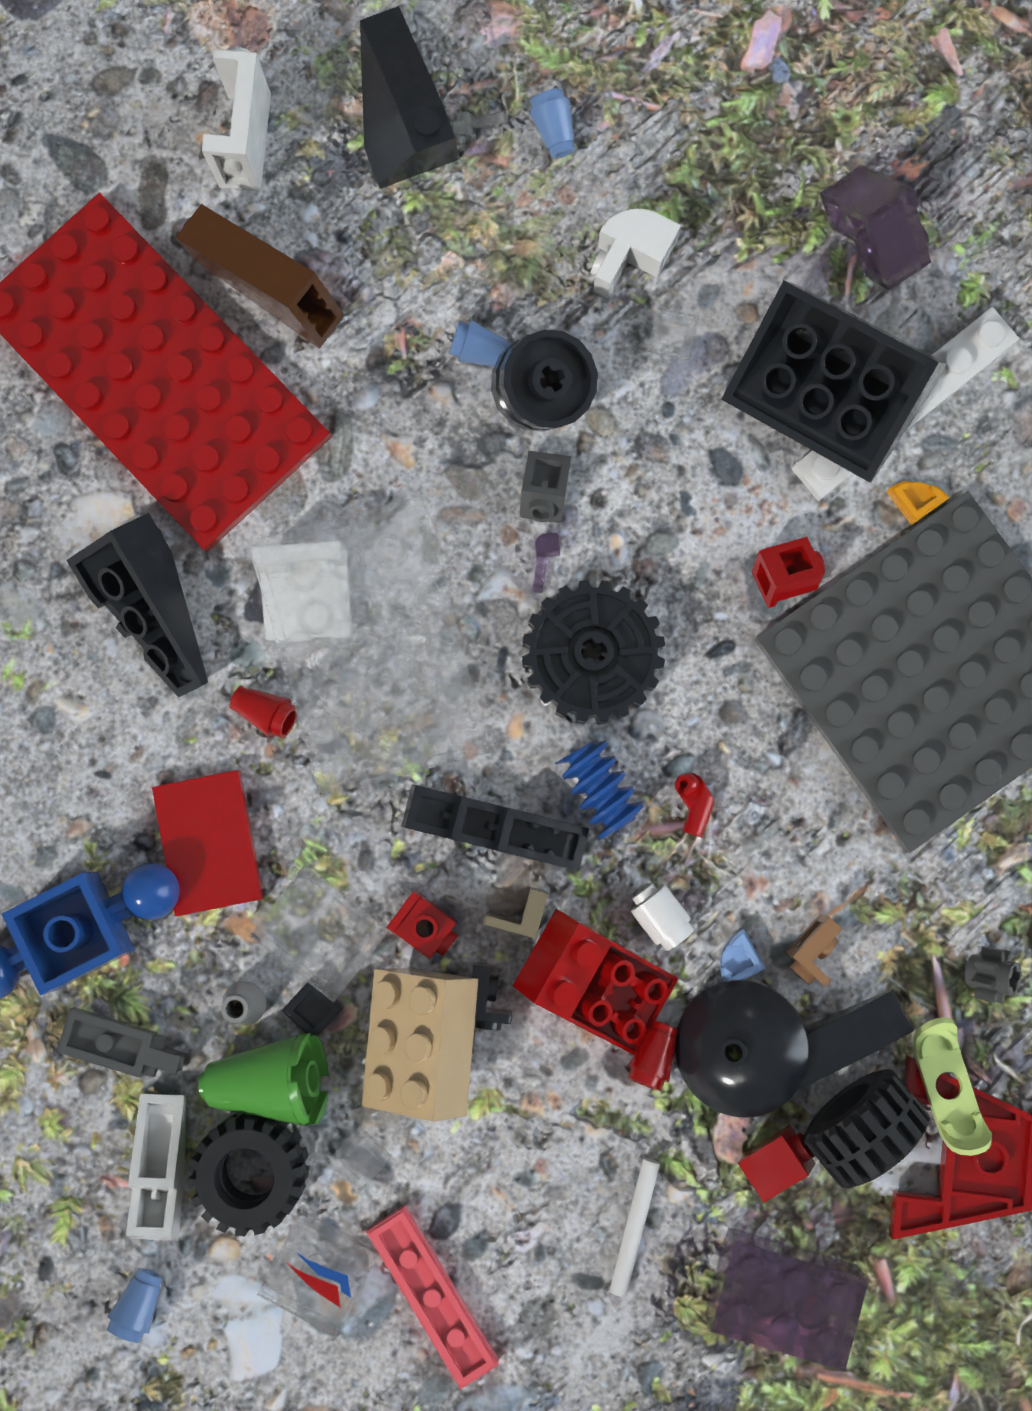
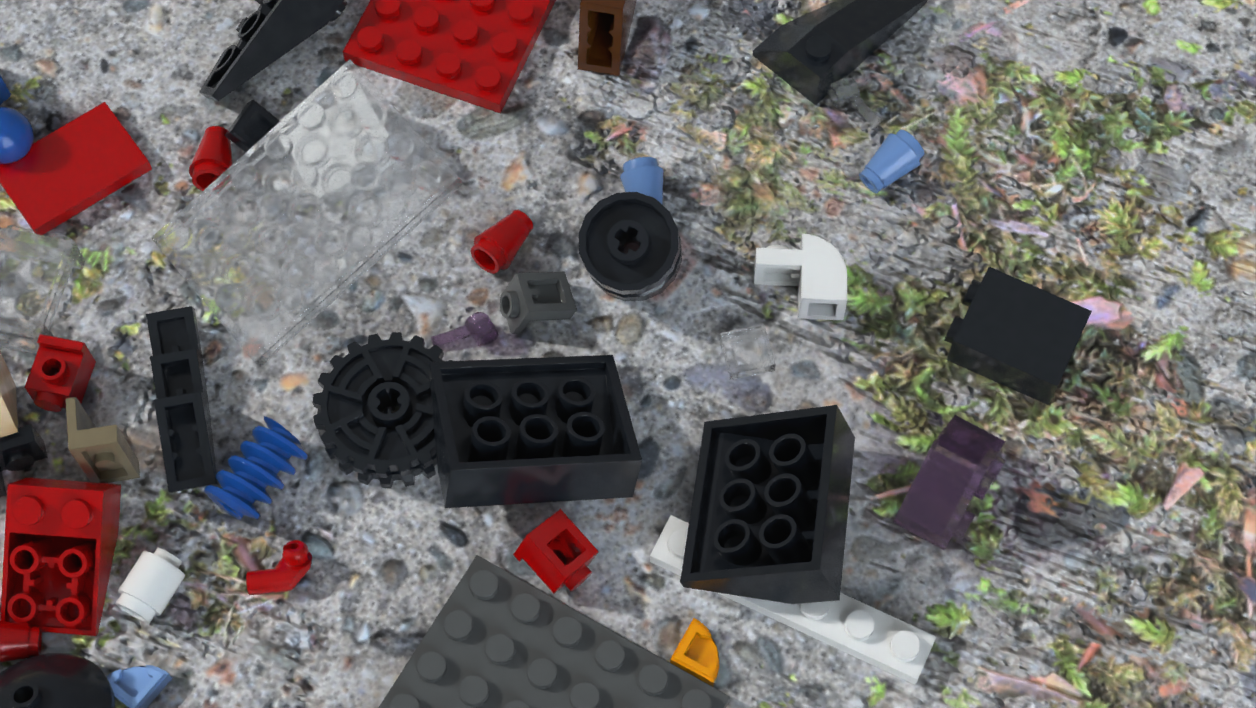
camera: 60 degrees right, 20 degrees down
none -> black tile [224,100,287,163]
none -> black slope [429,355,642,508]
none -> red cone [471,210,533,274]
none -> black brick [944,267,1092,405]

